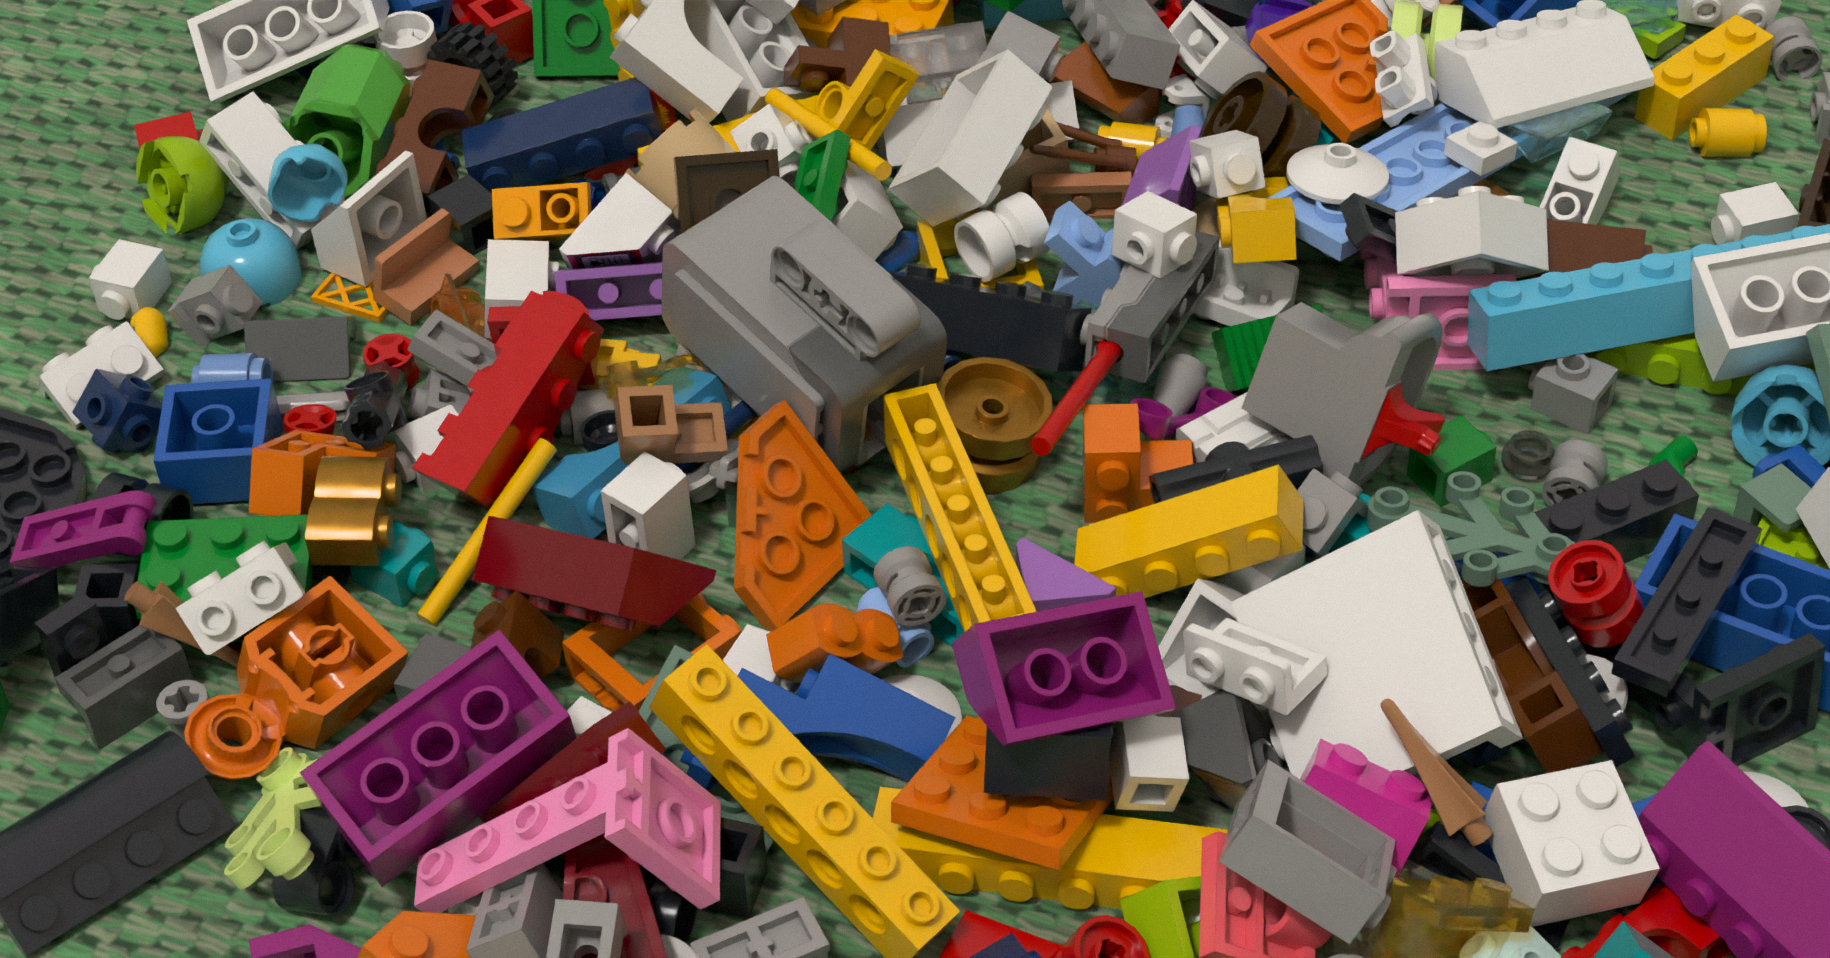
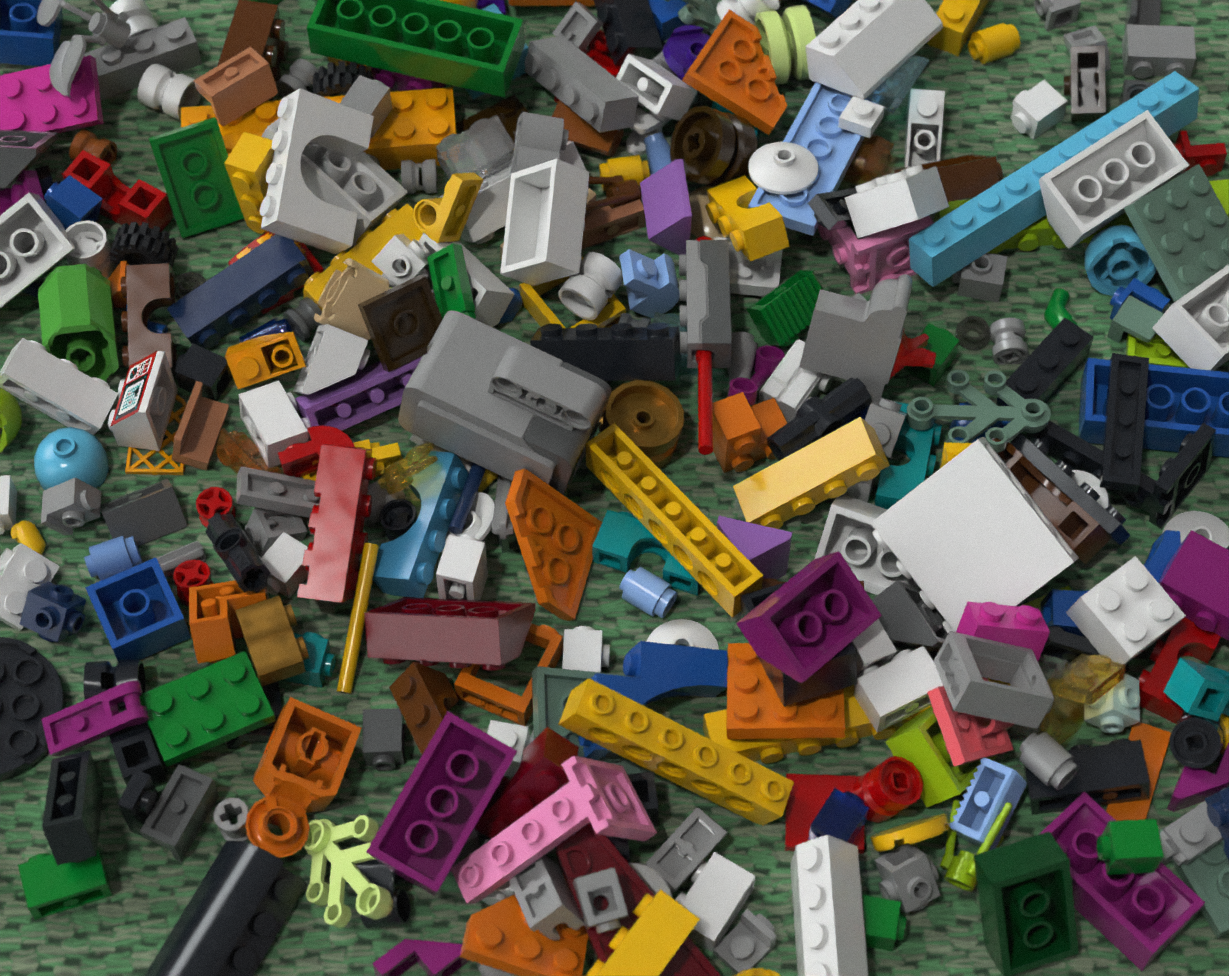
camera: 25 degrees left, 15 degrees up
medium nougat piece [124,581,241,667] -> none
white bracket [175,541,305,655] -> none
medium azure hair [267,143,347,222] -> none
medium nougat brick [614,385,728,466] -> none
yellow bar [765,88,892,181] -> none
orange brick [766,603,903,683] -> none
reddish brown brick [783,17,890,92] -> none
light grey wheel [873,546,946,627] -> none
white brick [1111,191,1197,278] -> none
white bracket [1183,618,1328,715] -> none
white brick [1189,130,1266,199] -> none
white hips [1370,30,1438,128] -> none
medium nougat piece [1380,698,1493,846] -> none
red wheel [1548,540,1644,647] -> none
none -> white brick [854,646,943,733]

